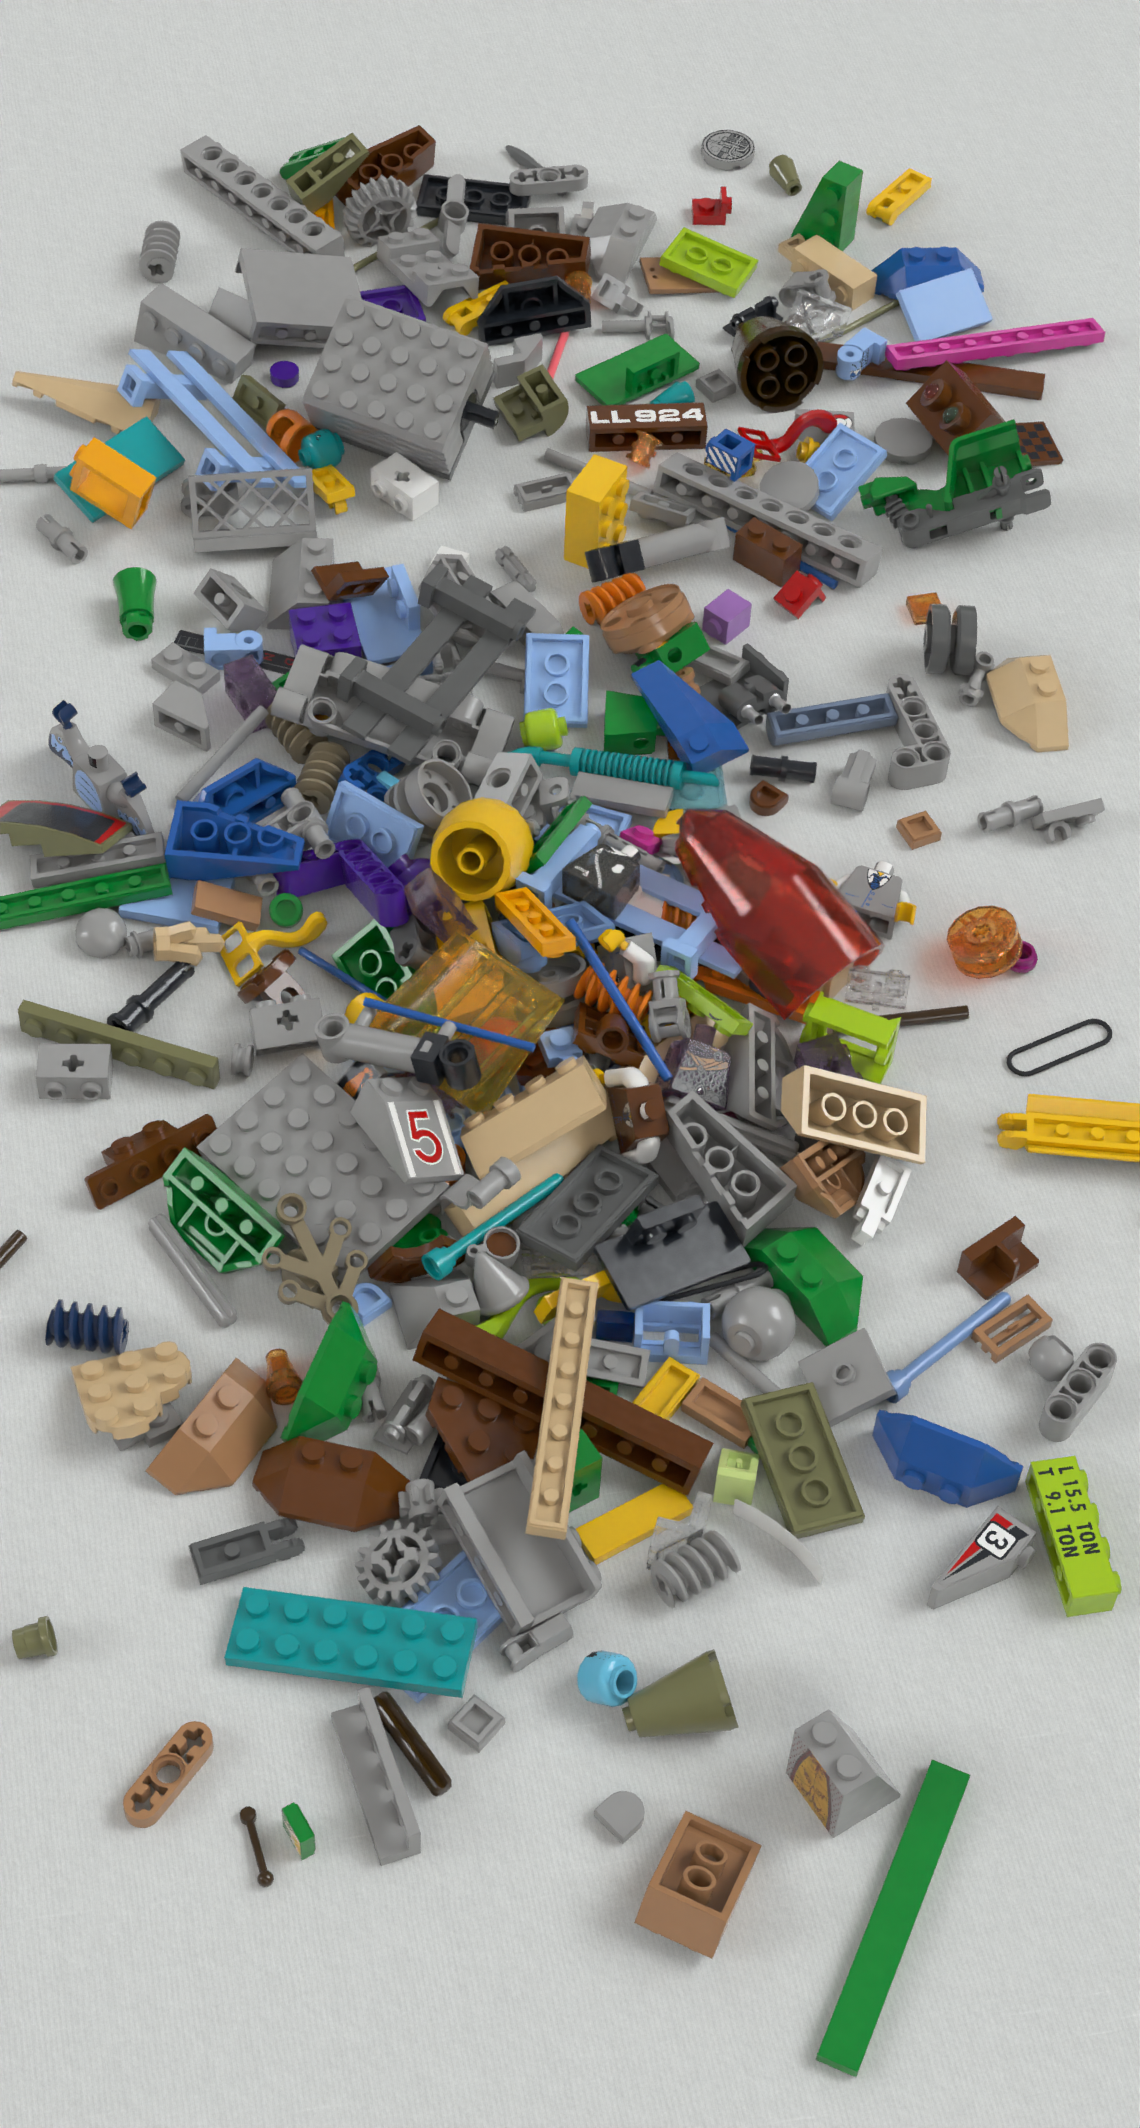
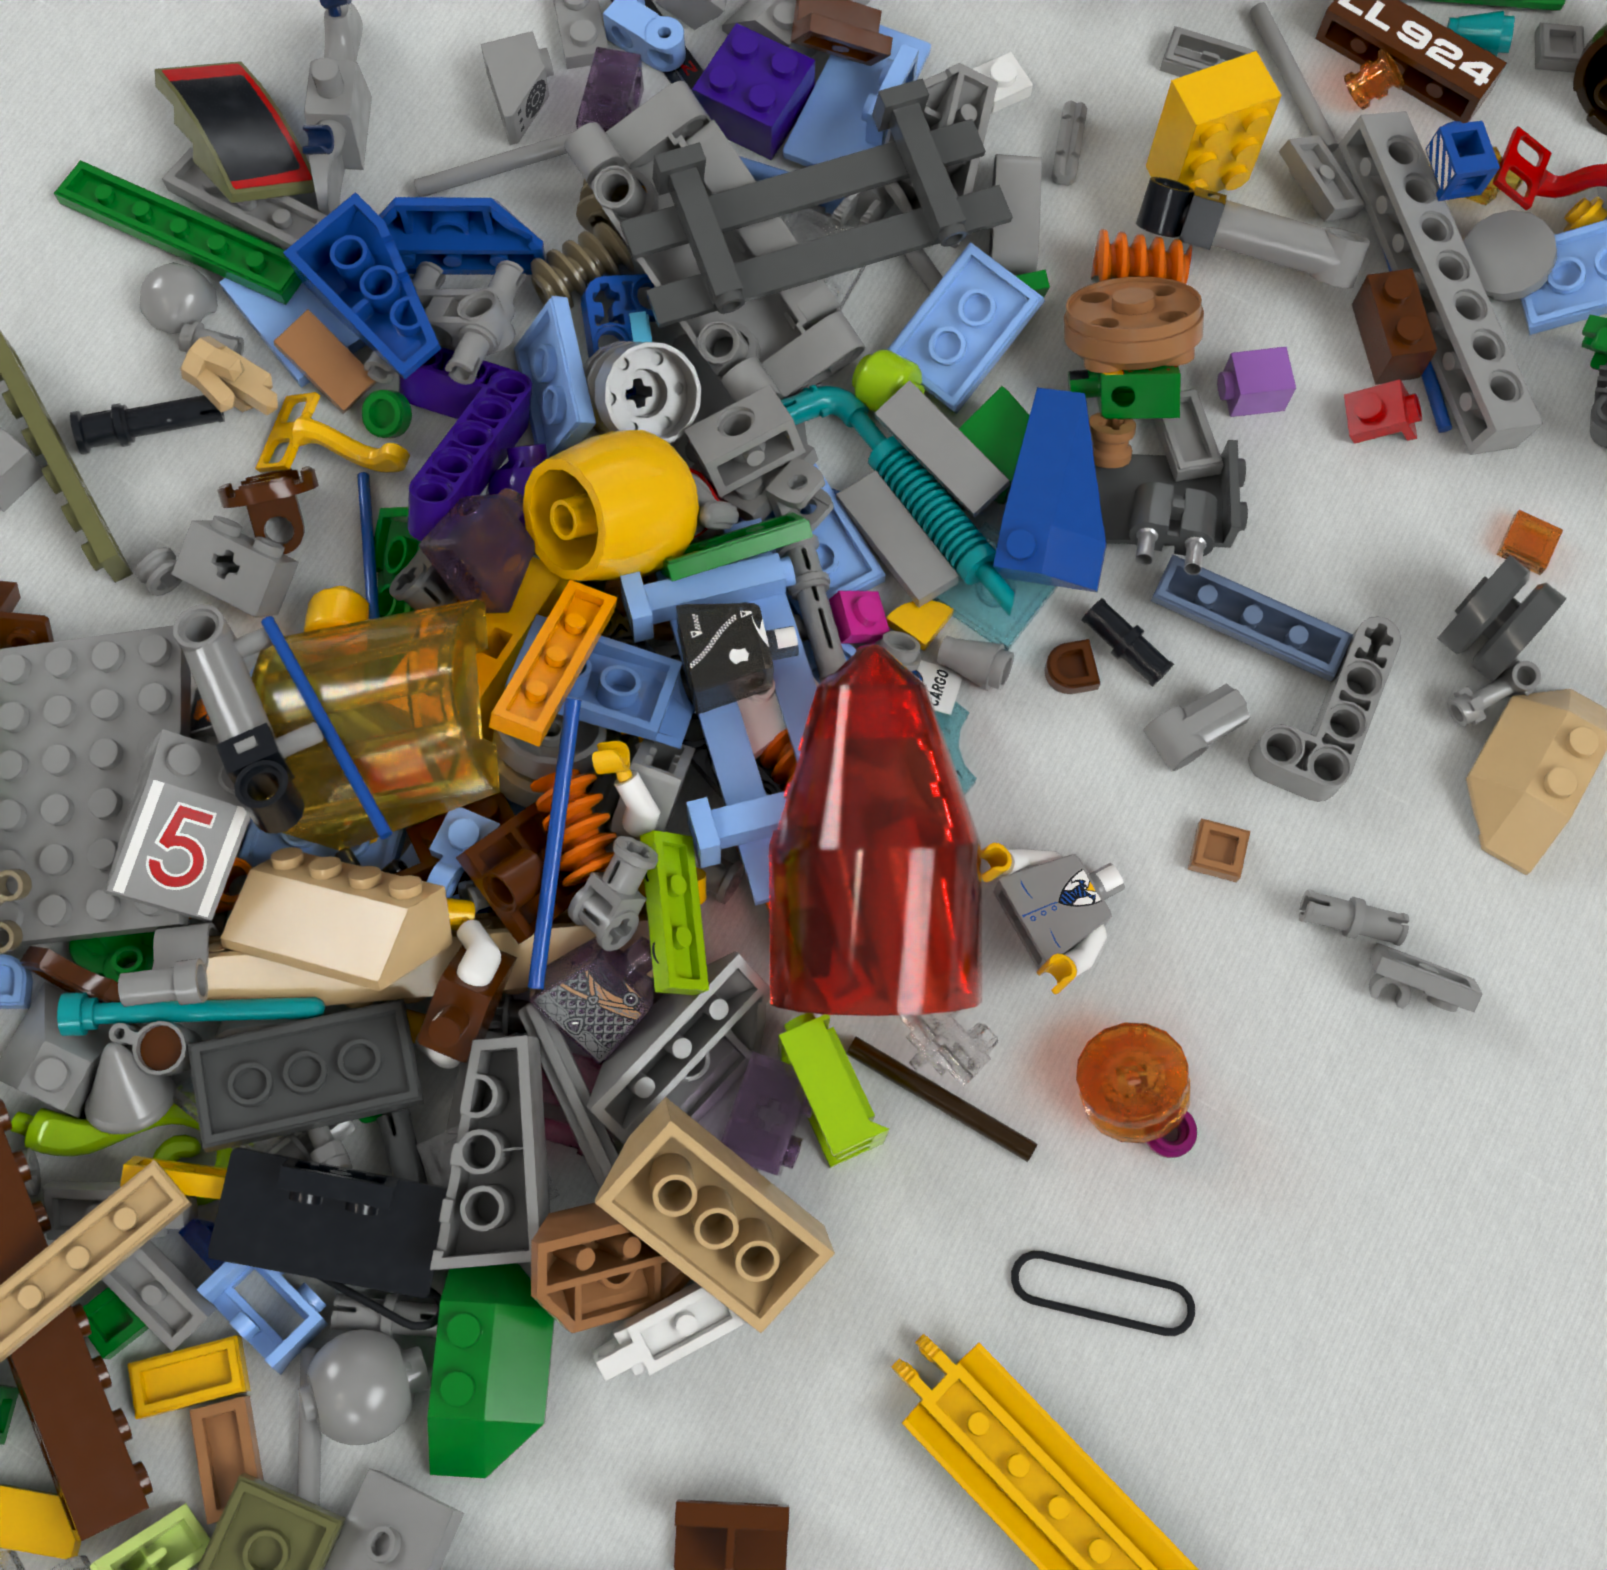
camera: 40 degrees right, 20 degrees up
none -> light grey tile [874,380,1010,518]

